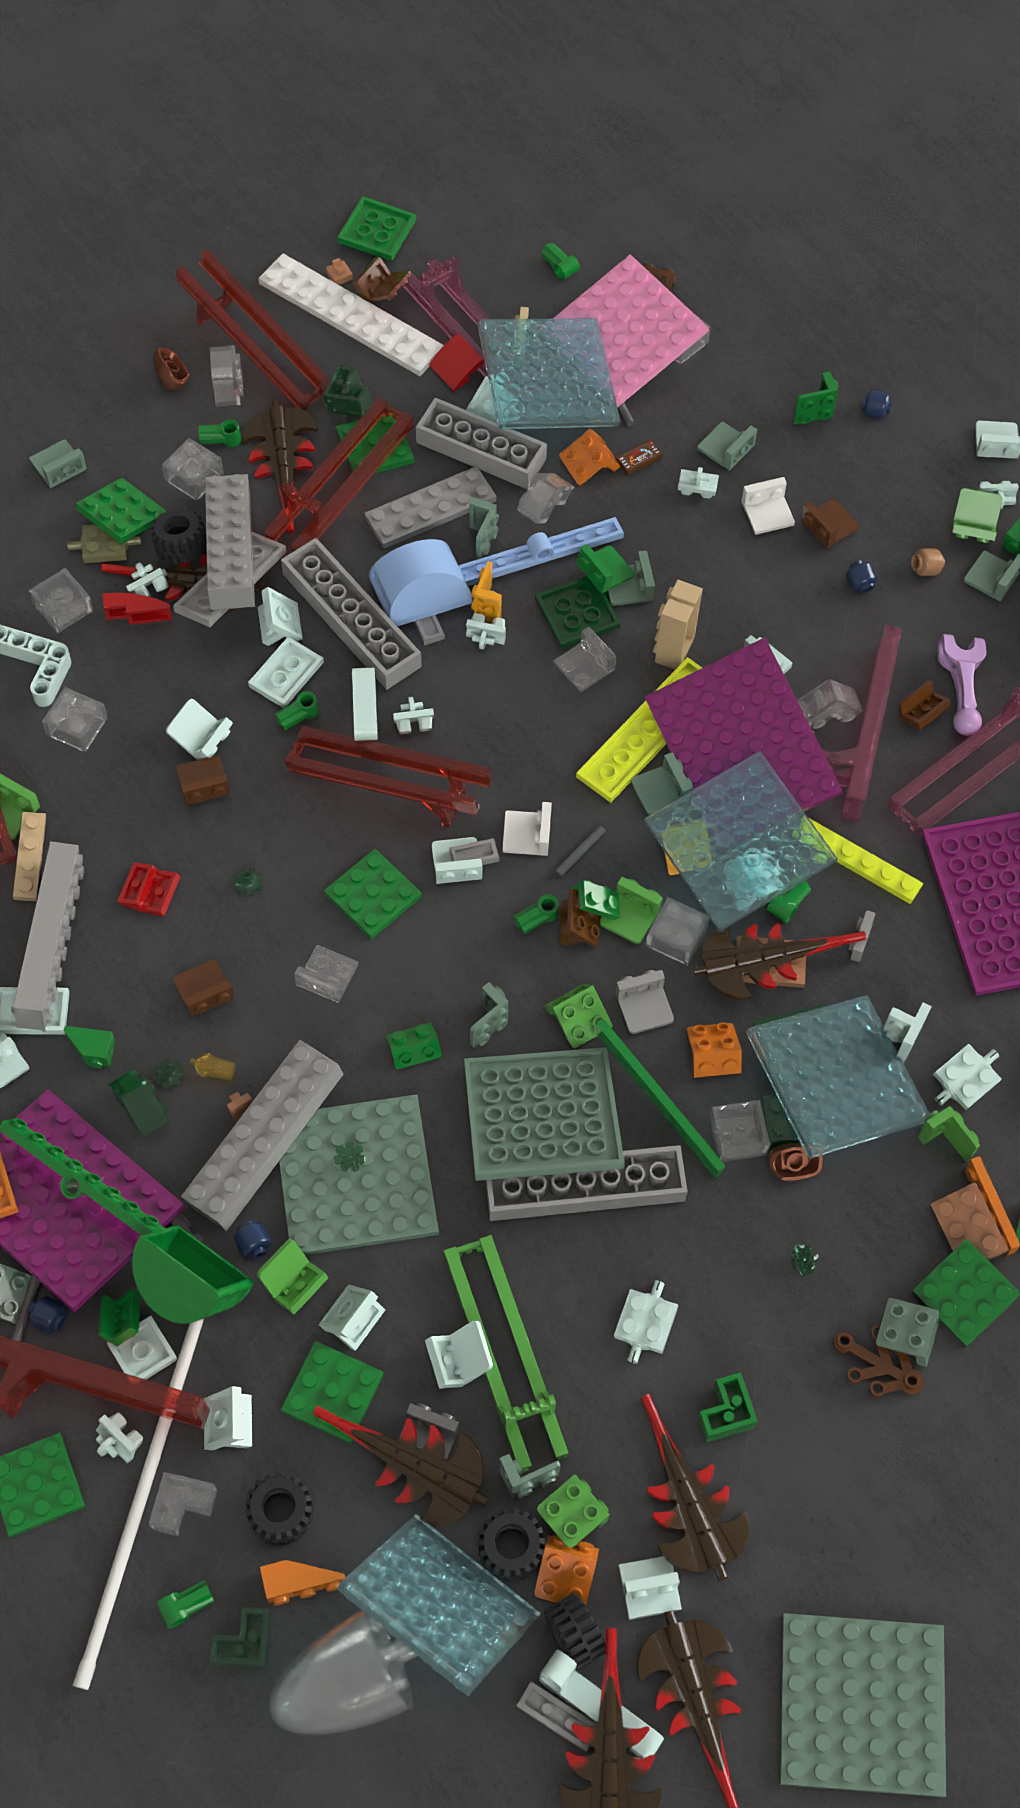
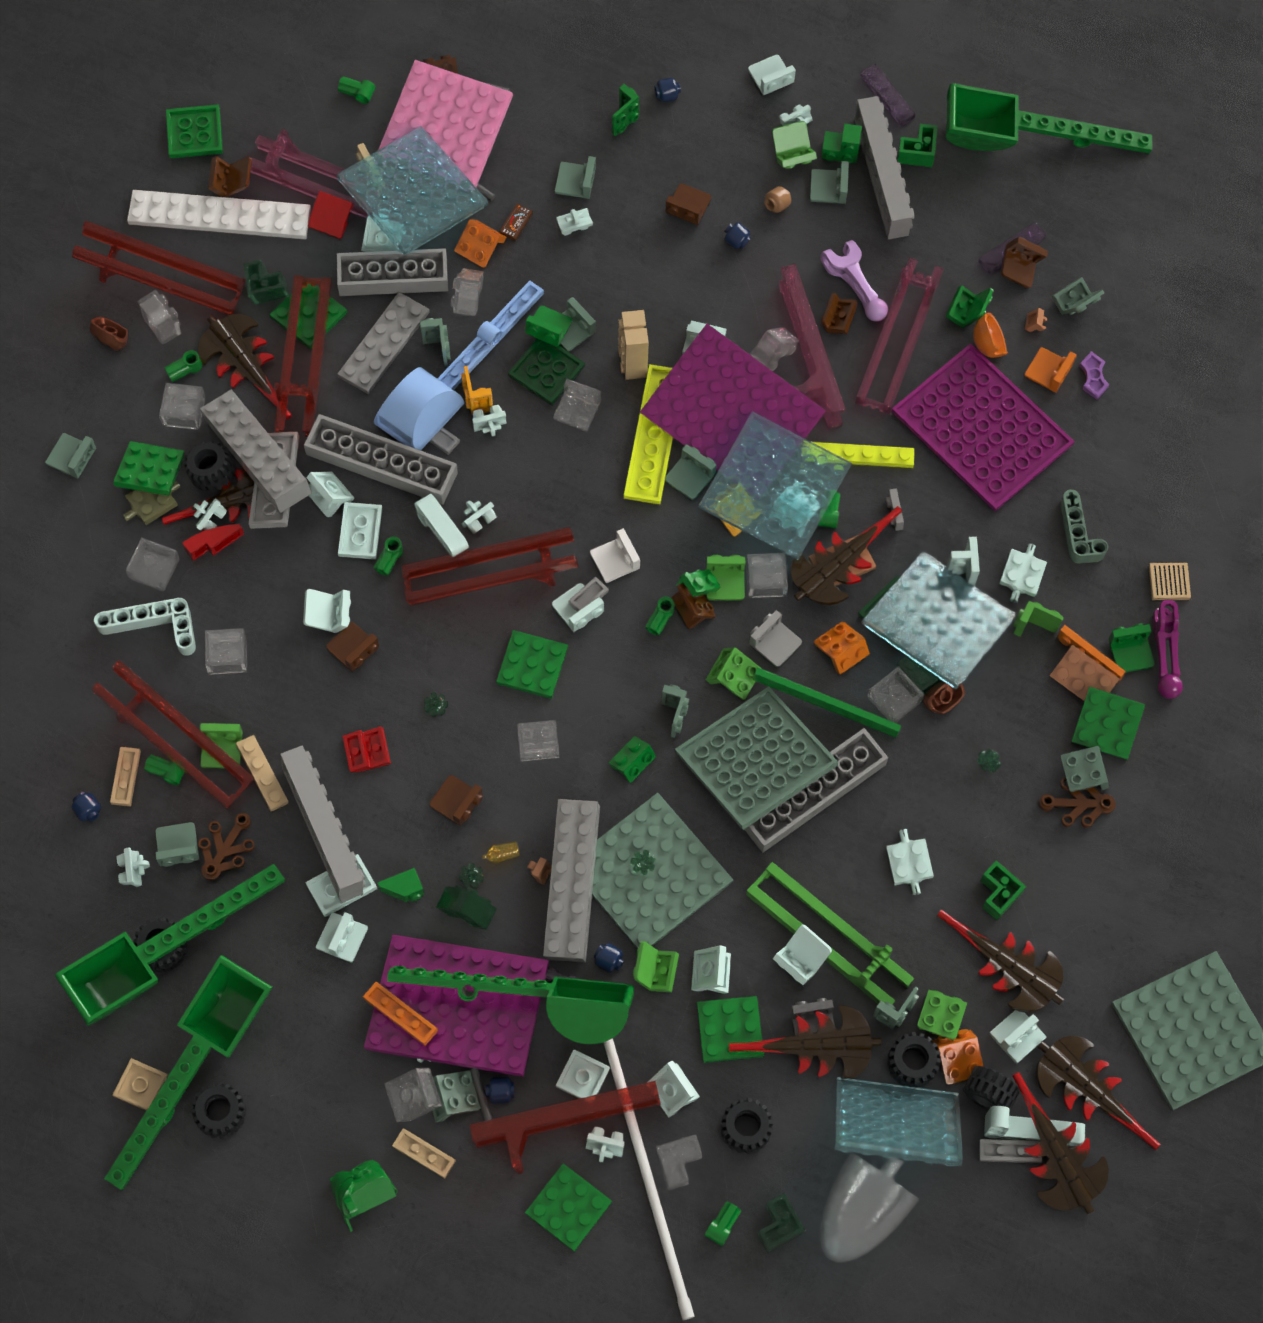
camera: 30 degrees left, 5 degrees up
green bracket [98,1289,141,1347] -> none
orange slope [260,1560,346,1605] -> none
nougat tile [326,258,353,285] -> none
dark grey bar [554,825,606,877] -> none
white bracket [741,477,795,534] -> none

